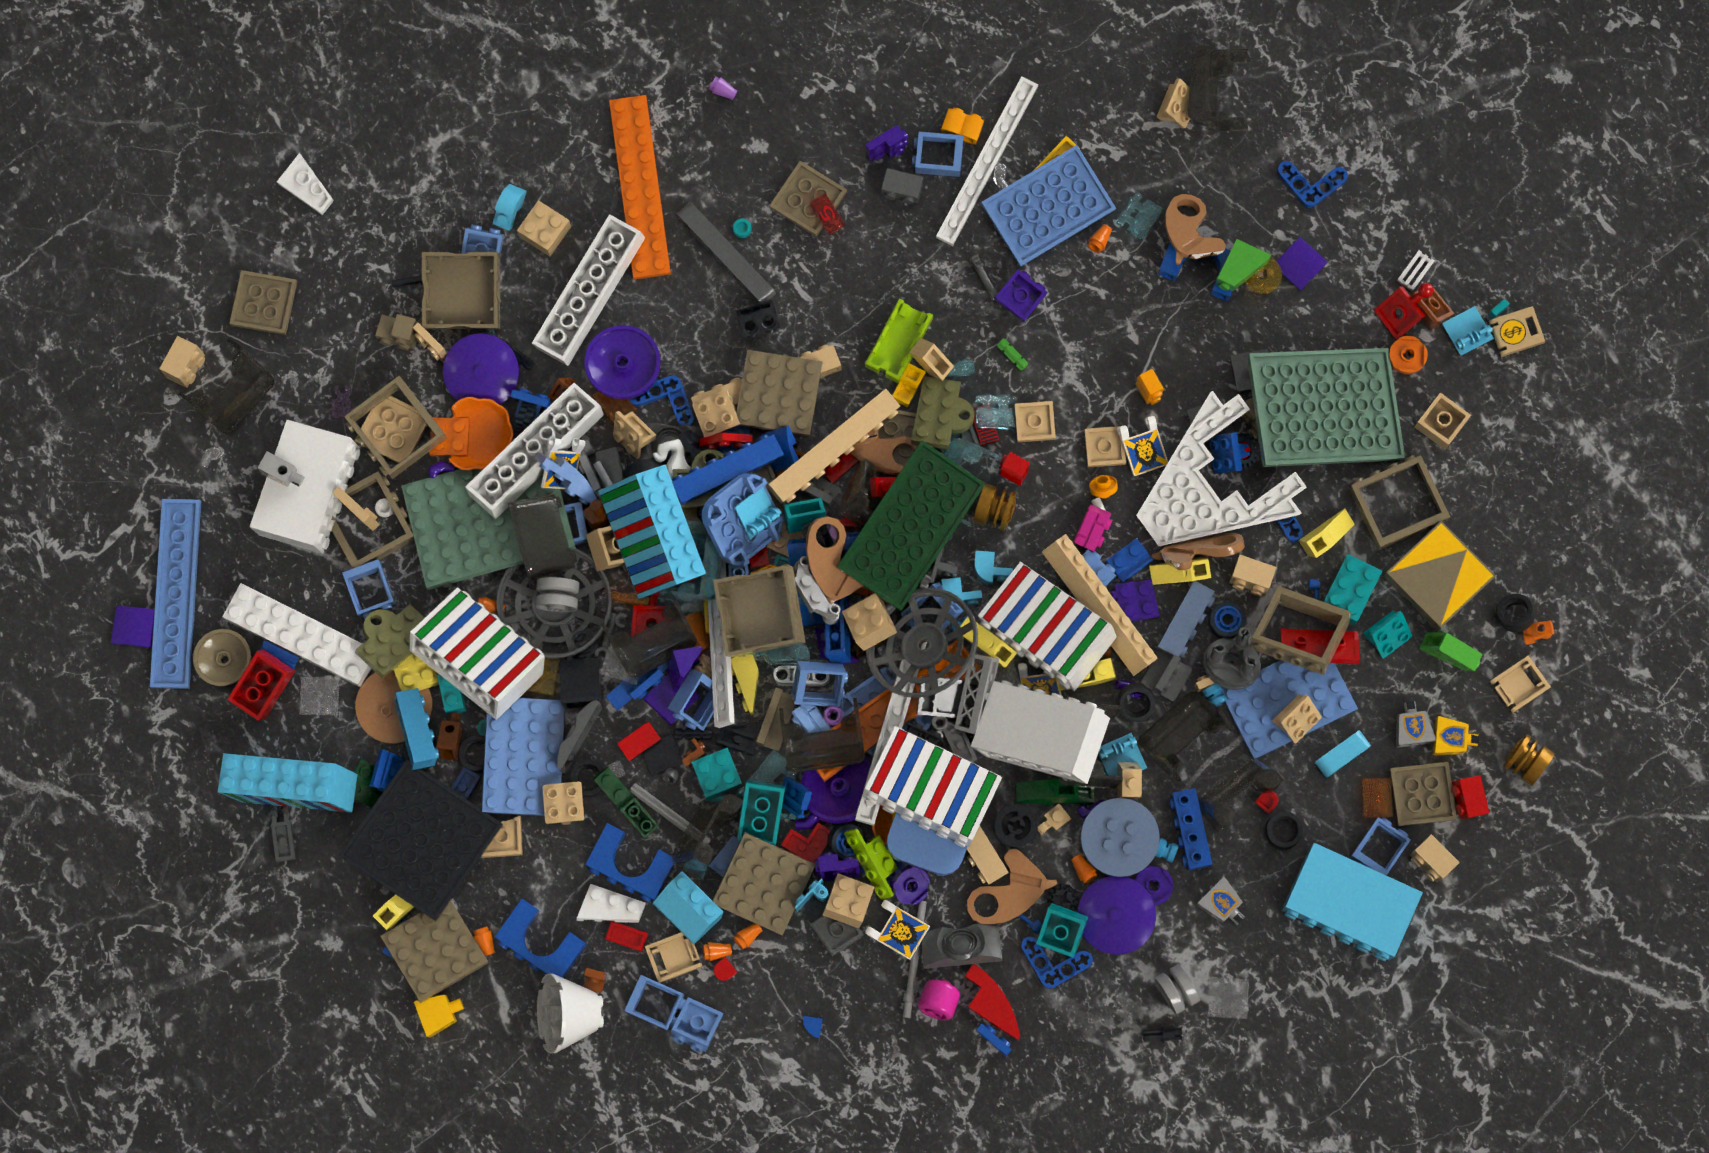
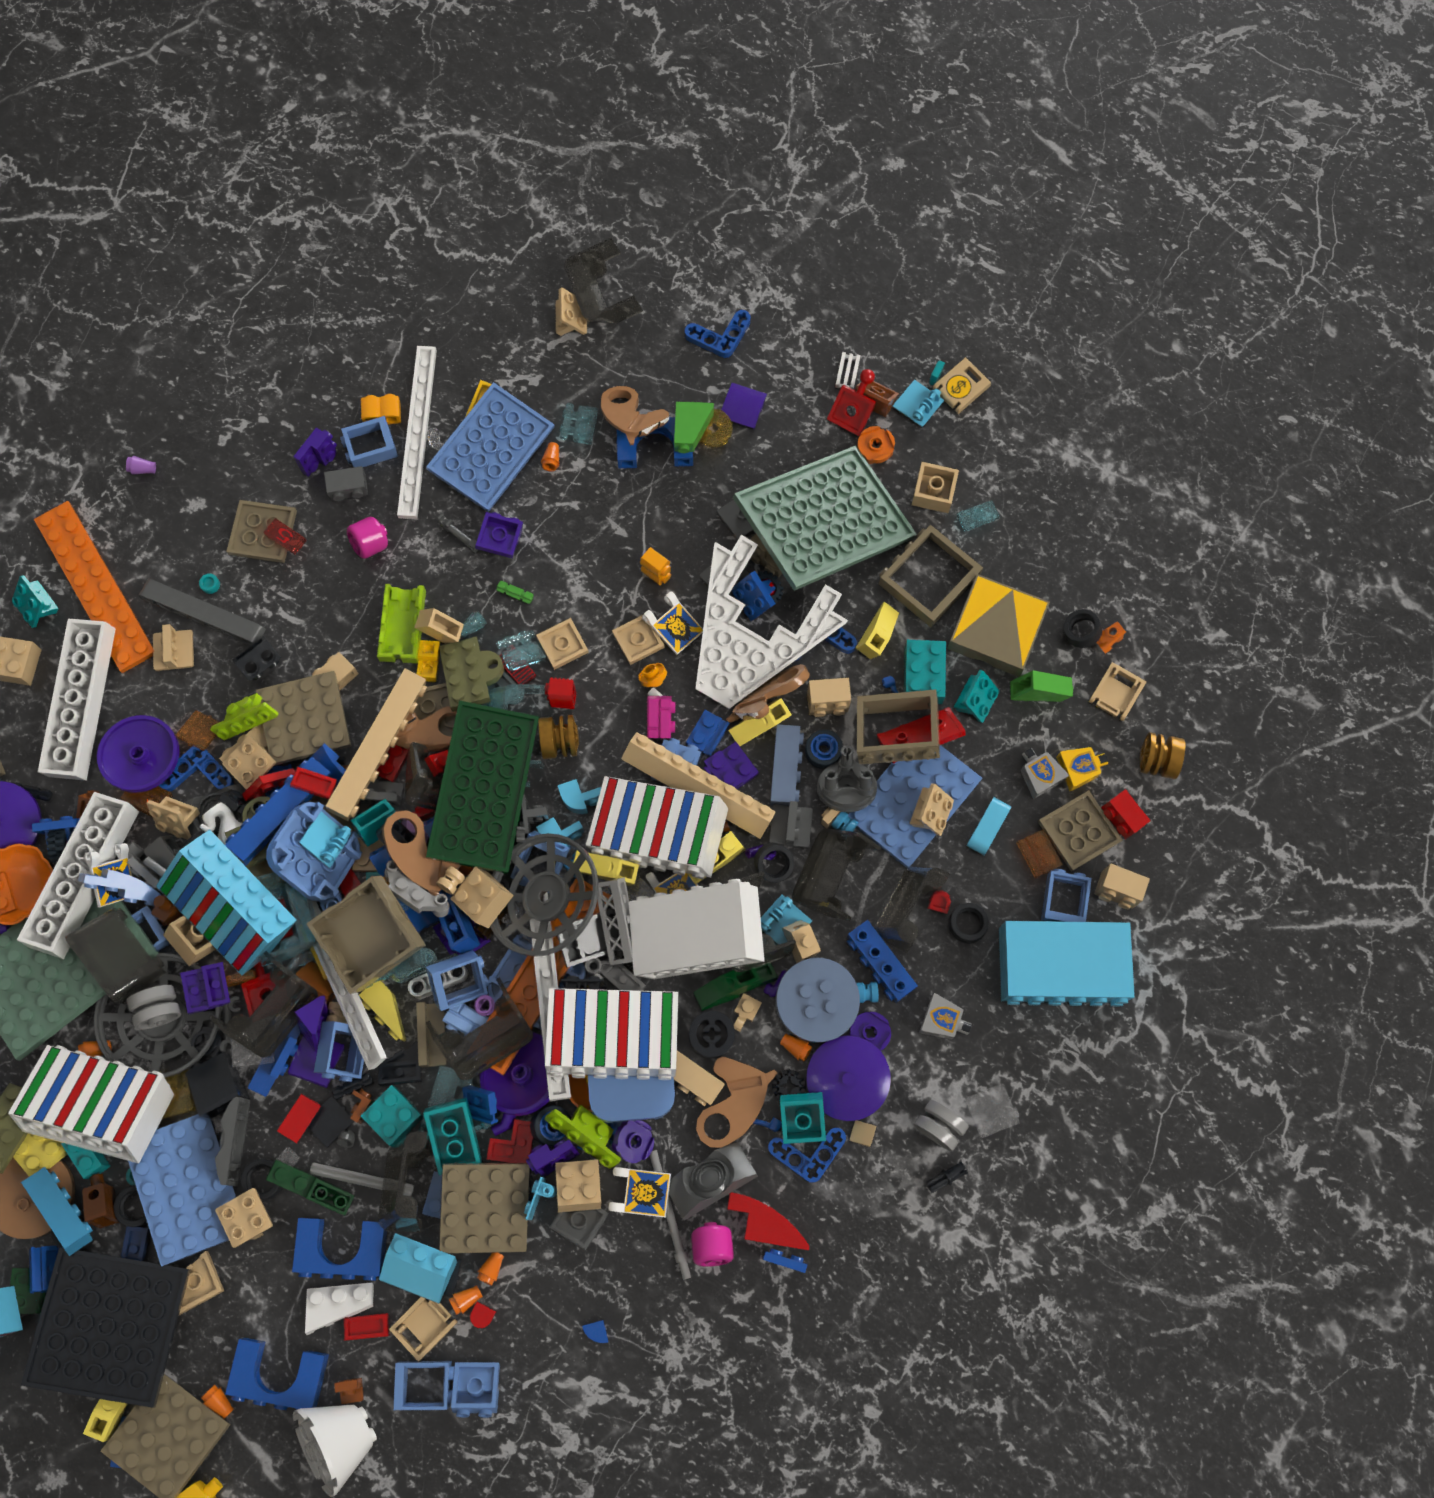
camera: 30 degrees left, 5 degrees down
none -> teal bracket [12,575,59,628]
none -> tan bracket [153,624,194,671]
none -> clear orange piece [175,710,219,751]
none -> dark purple slope [180,962,230,1015]
none -> lime bracket [210,693,279,740]
none -> red tile [290,766,337,800]
none -> dark pink head [347,517,388,559]
none -> tan wheel [436,866,465,895]
none -> tan slope [849,1120,876,1147]
none -> clear light blue plate [957,500,1000,532]

